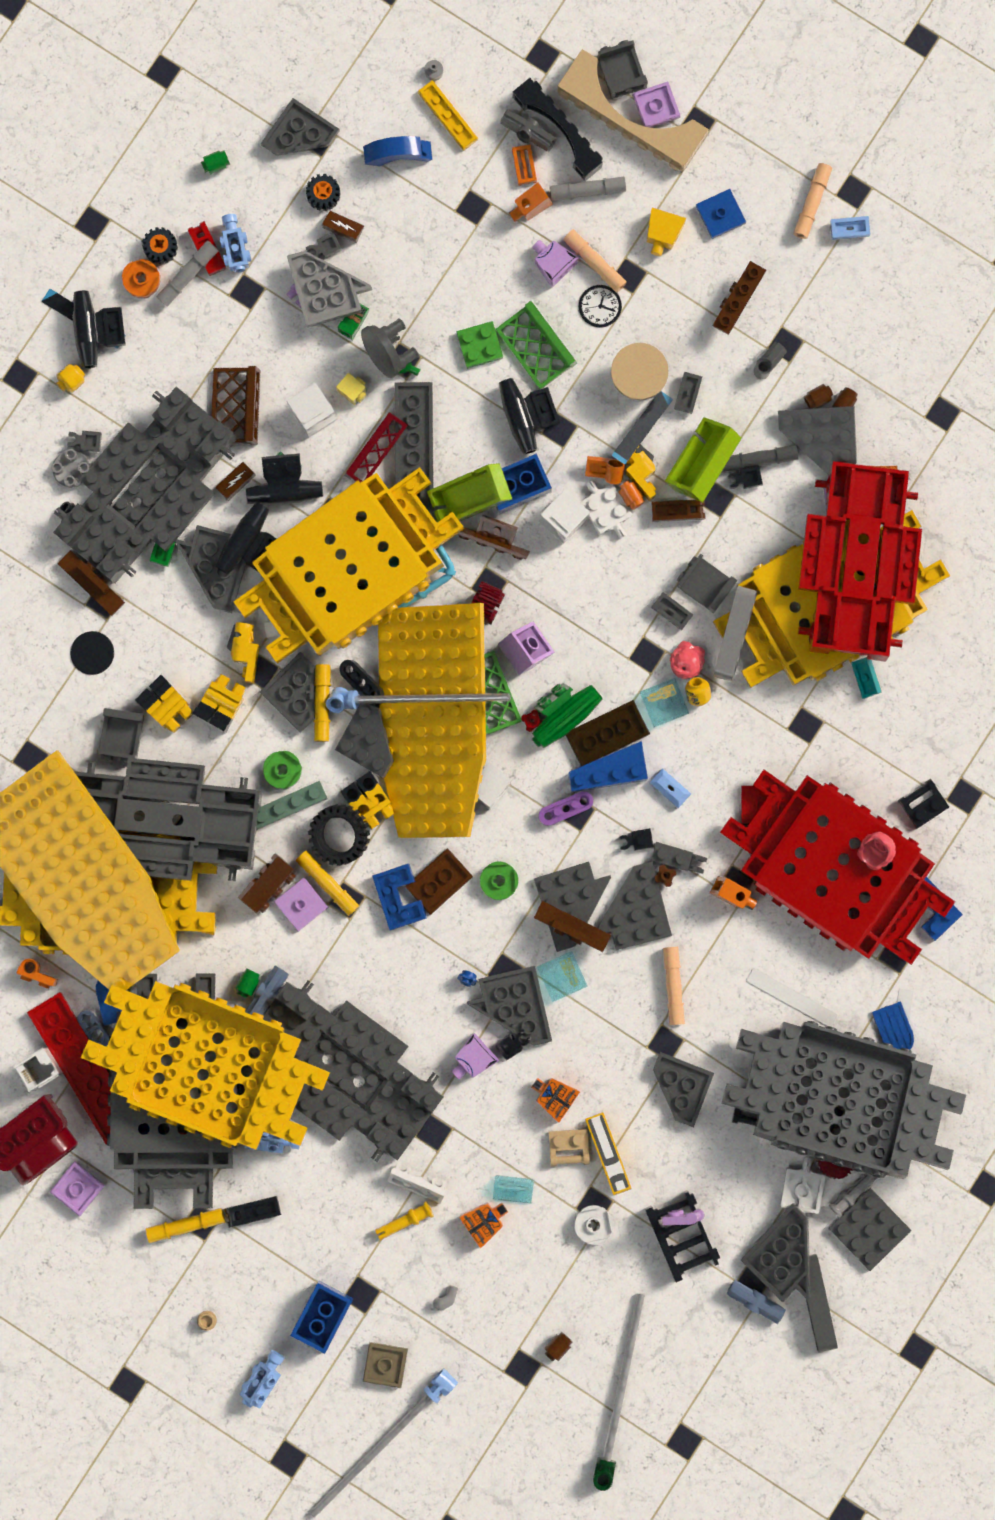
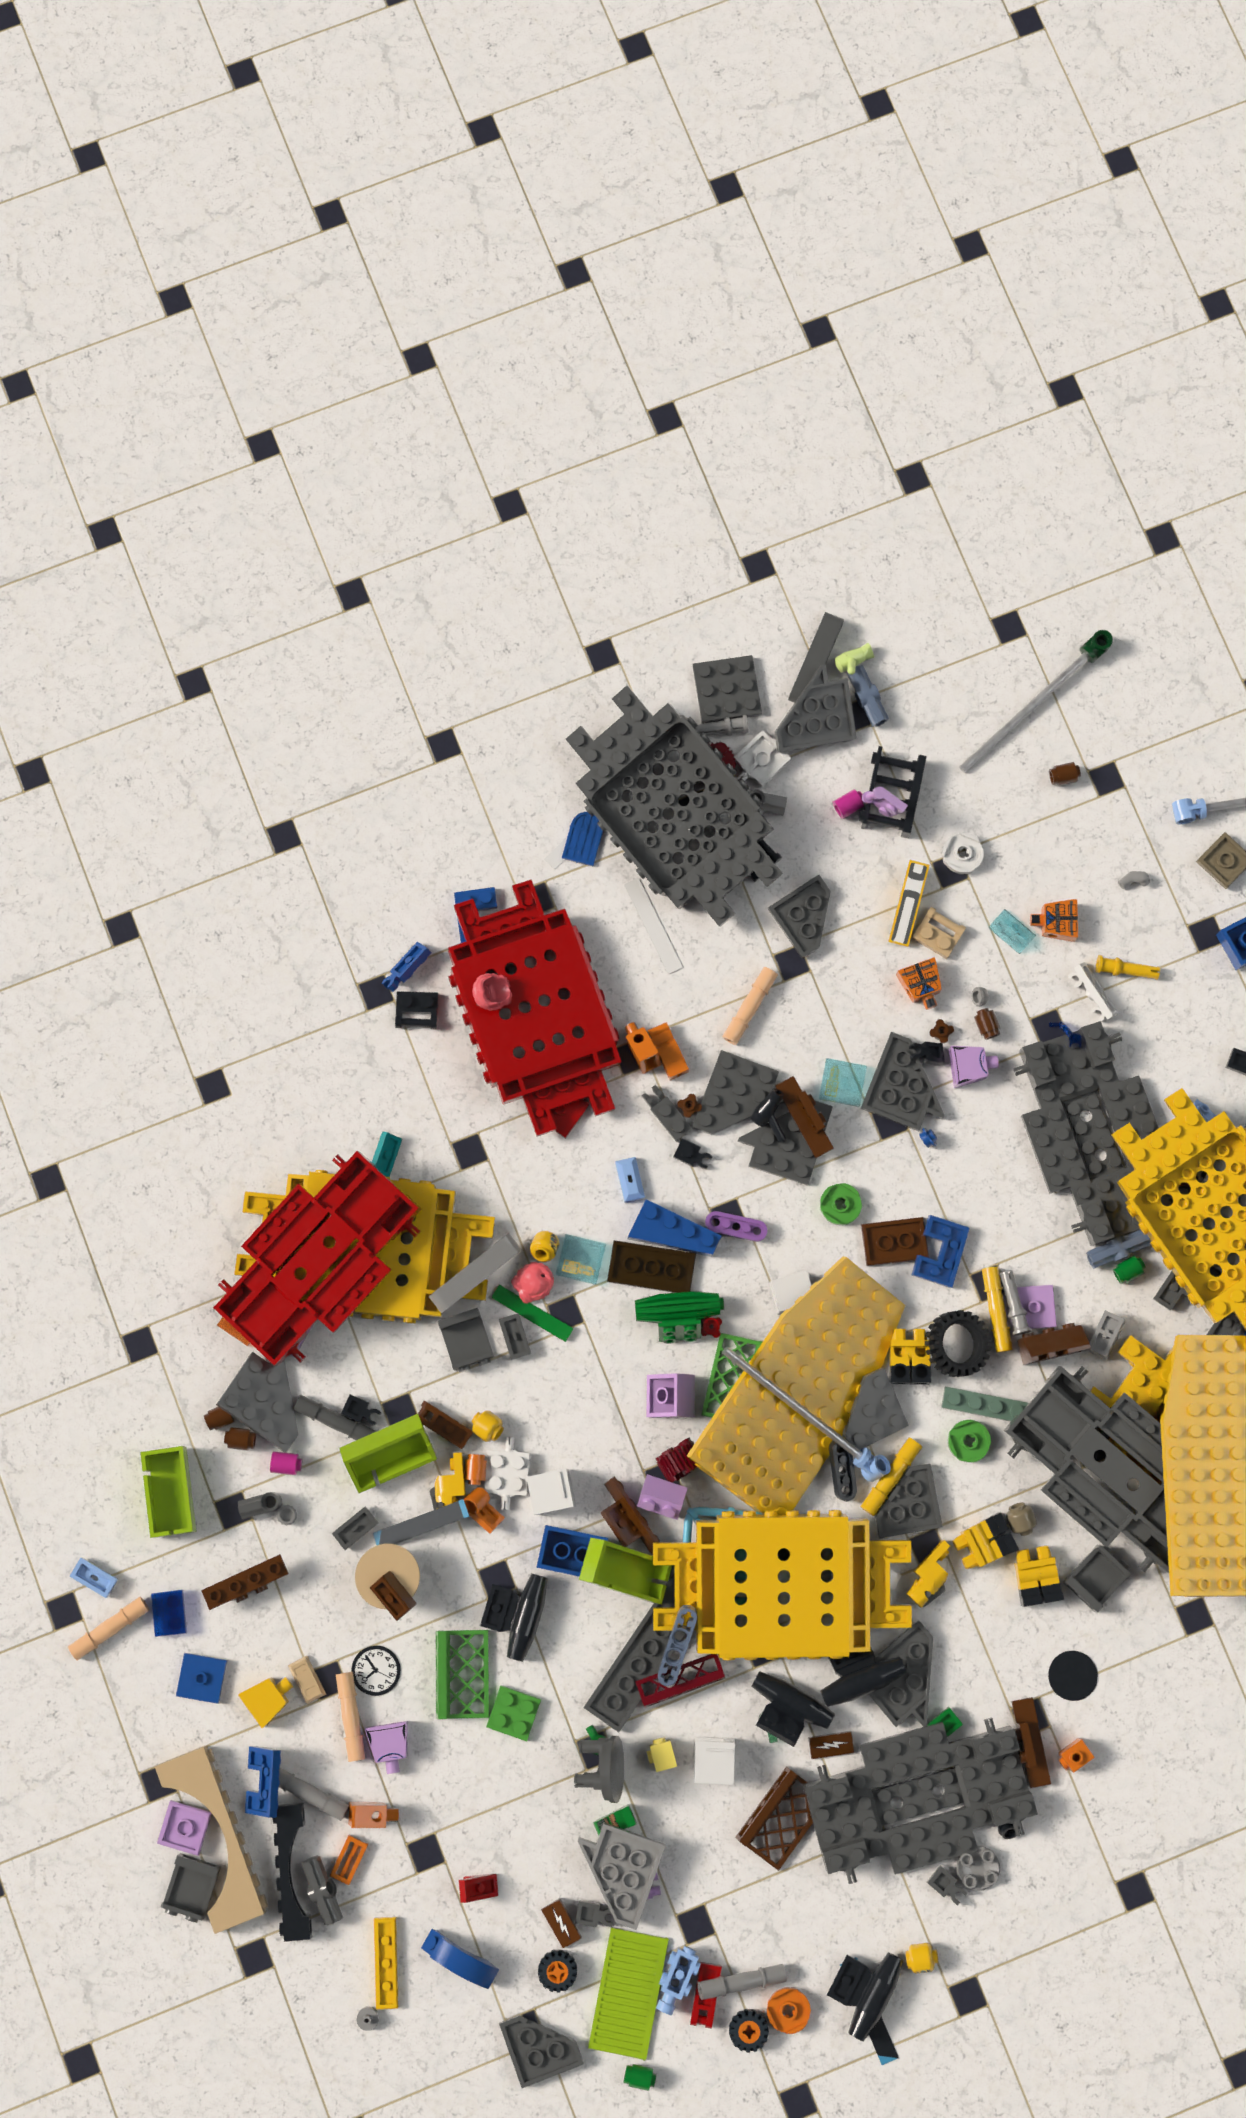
camera: 145 degrees left, 5 degrees down
none -> lime piece [140,1446,197,1538]
none -> clear blue plate [151,1590,187,1637]
none -> blue plate [245,1746,281,1818]
none -> dark pink brick [270,1451,302,1475]
none -> light grey piece [276,1505,297,1526]
none -> tan tile [288,1656,326,1704]
none -> reddish brown slope [370,1571,417,1621]
none -> blue plate [382,942,432,992]
none -> red slope [459,1874,498,1903]
none -> yellow head [472,1410,504,1442]
none -> green sticker [492,1284,573,1342]
none -> lime window [588,1927,669,2061]
none -> lavender slope [637,1474,688,1520]
none -> orange piece [648,1022,689,1080]
none -> sand blue beam [658,1605,697,1686]
none -> light grey piece [749,789,787,816]
none -> black piece [751,1089,786,1143]
none -> dark pink brick [832,789,864,819]
none -> yellowish green piece [835,643,874,675]
none -> reddish brown plate [929,1019,954,1044]
none -> light grey piece [972,987,989,1007]
none -> reddish brown brick [974,1008,1001,1040]
none -> light grey pin [1000,1270,1032,1336]
none -> dark tan head [1006,1502,1037,1536]
none -> clear blue piece [1049,1020,1082,1048]
none -> orange brick [1058,1738,1095,1773]
none -> light grey hinge [1089,1310,1125,1360]

